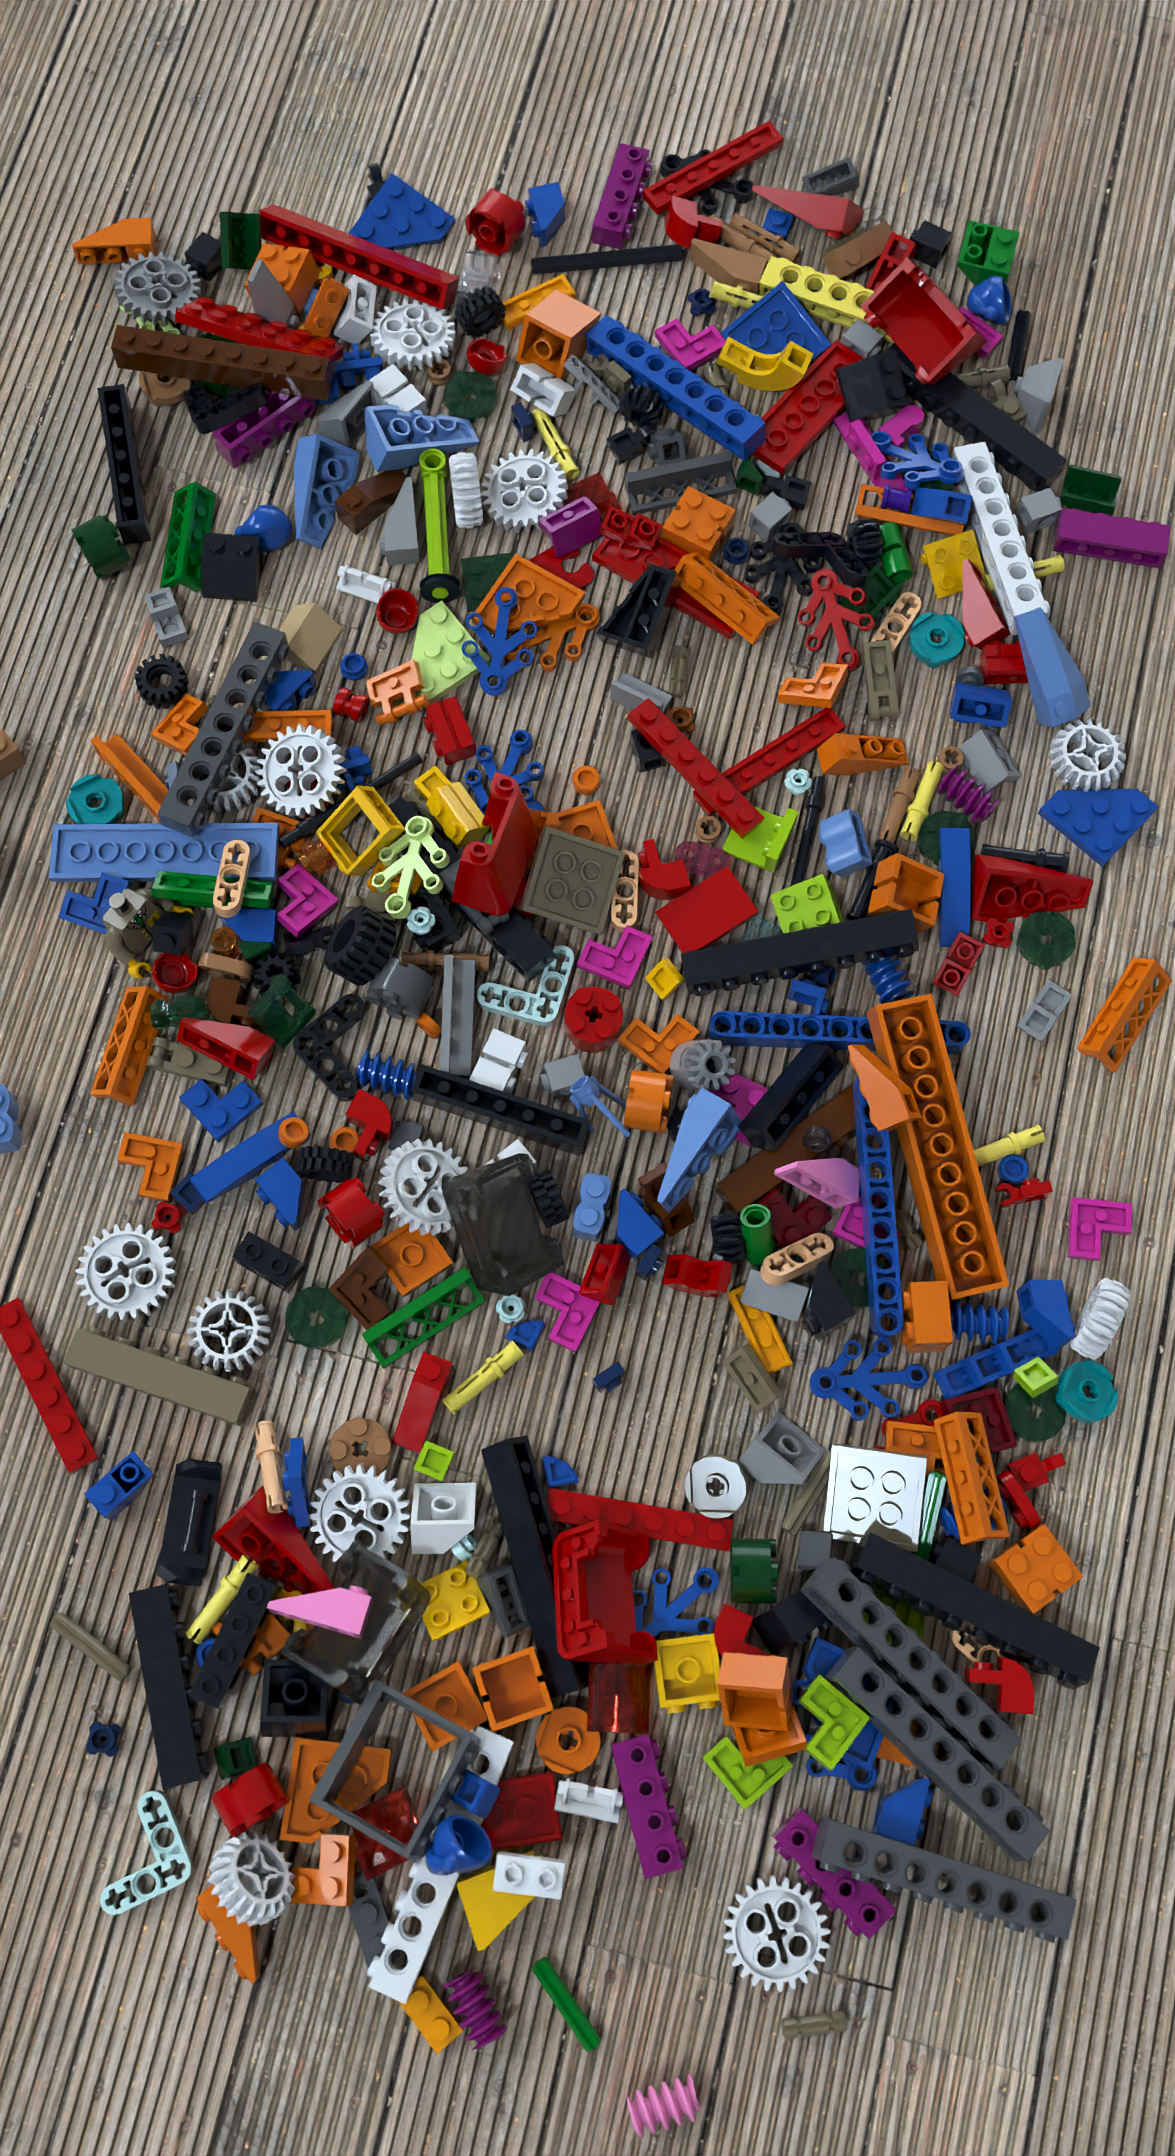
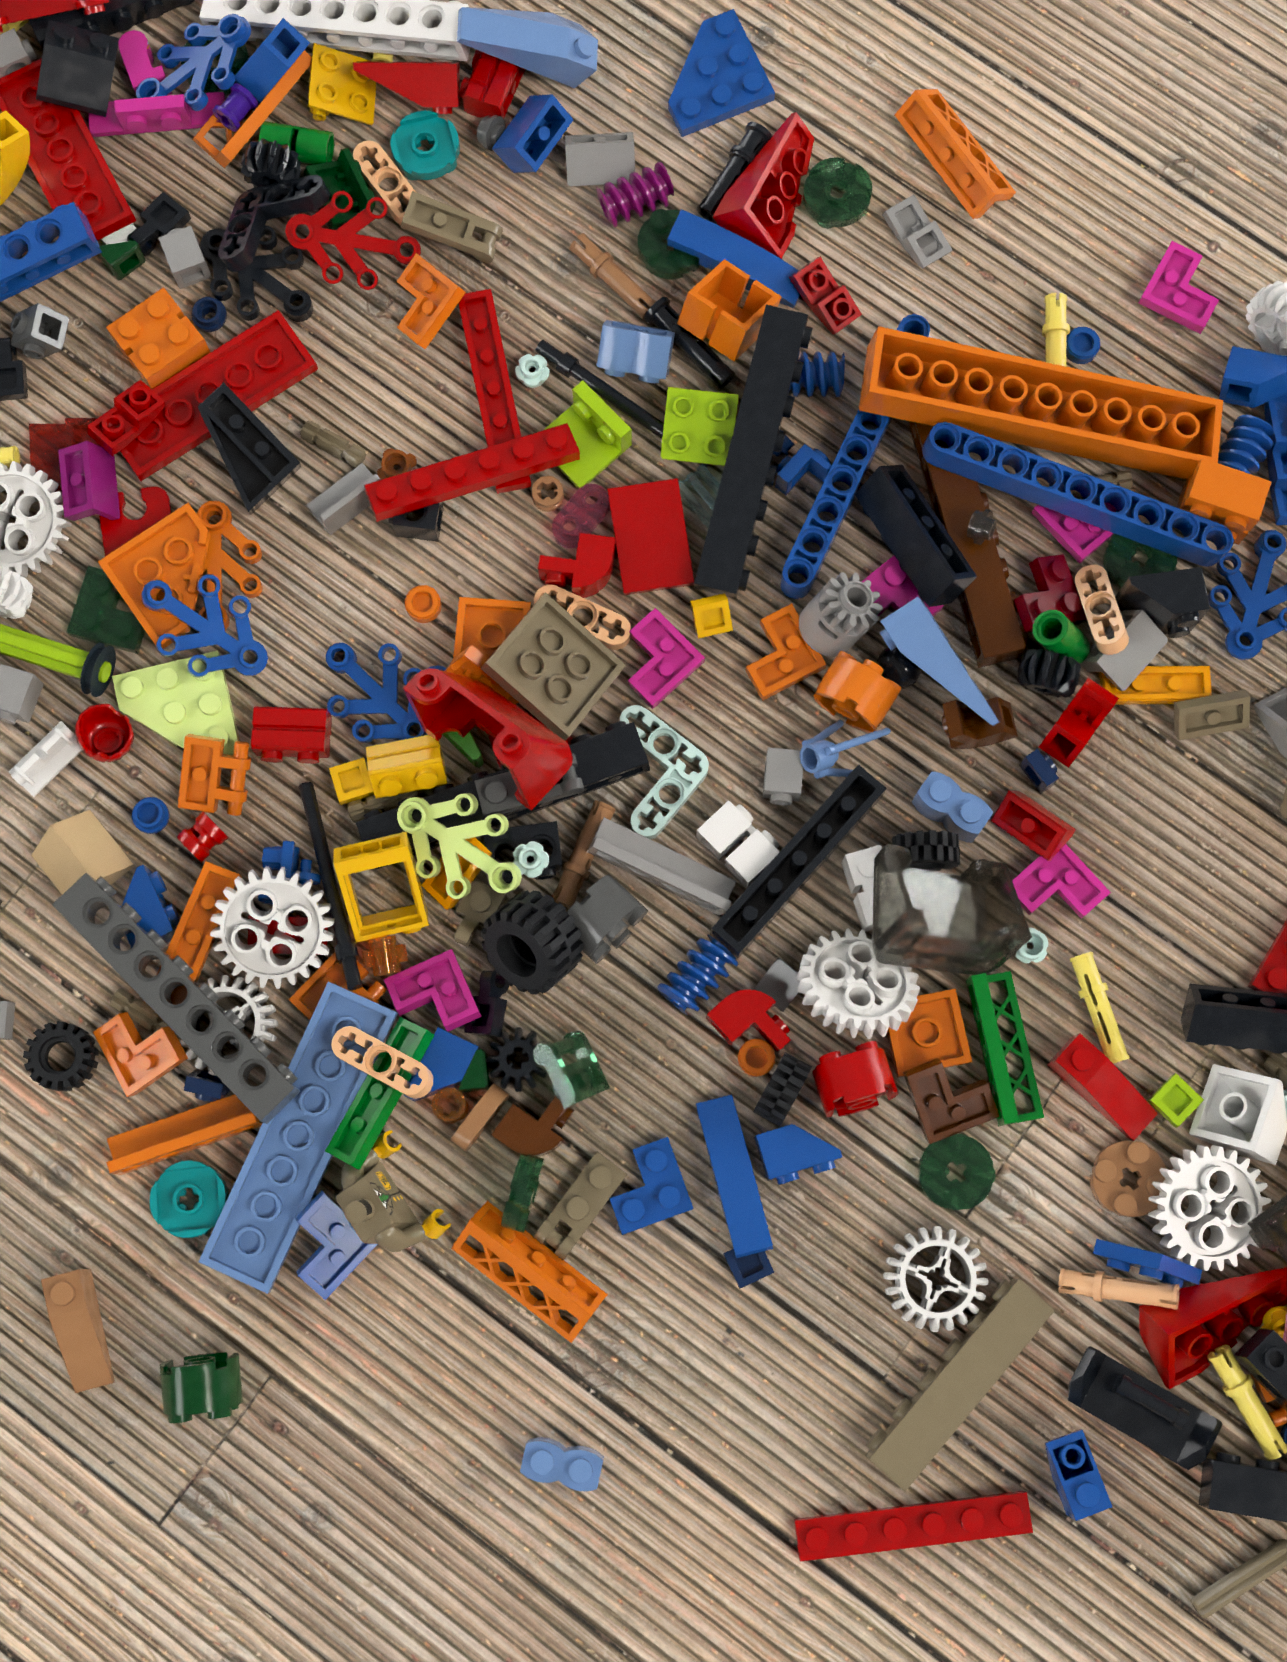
camera: 65 degrees left, 5 degrees up
white gear [76,1223,177,1322] -> none
orange plate [117,1132,184,1203] -> none
red hair [152,953,198,995] -> none
red plate [152,1201,186,1234] -> none
black brick [153,911,193,956] -> none
red slope [176,1017,275,1081] -> none
black brick [232,1231,304,1294] -> none
orange tile [278,1117,309,1148] -> none
black beam [293,994,365,1102] -> none
orange tile [415,1012,442,1039] -> none
blue tile [505,1320,546,1352] -> none
blue tile [542,1456,579,1489] -> none
red brick [564,987,623,1053] -> none
dark blue plate [592,1362,625,1393] -> none
blue slope [616,1188,664,1262] -> none
dark grey fence [625,451,737,515] -> none
orange fence [674,551,780,645] -> none
bright pink slope [774,1158,860,1209] -> none
orange slope [817,733,909,776] -> none
orange slope [848,1045,922,1131] -> none
light yellow pin [900,761,945,841] -> none
medium nougat bush [937,746,964,774] -> none
red plate [983,918,1014,948] -> none
red plate [995,1178,1053,1208] -> none
white gear [1049,718,1126,792] -> none

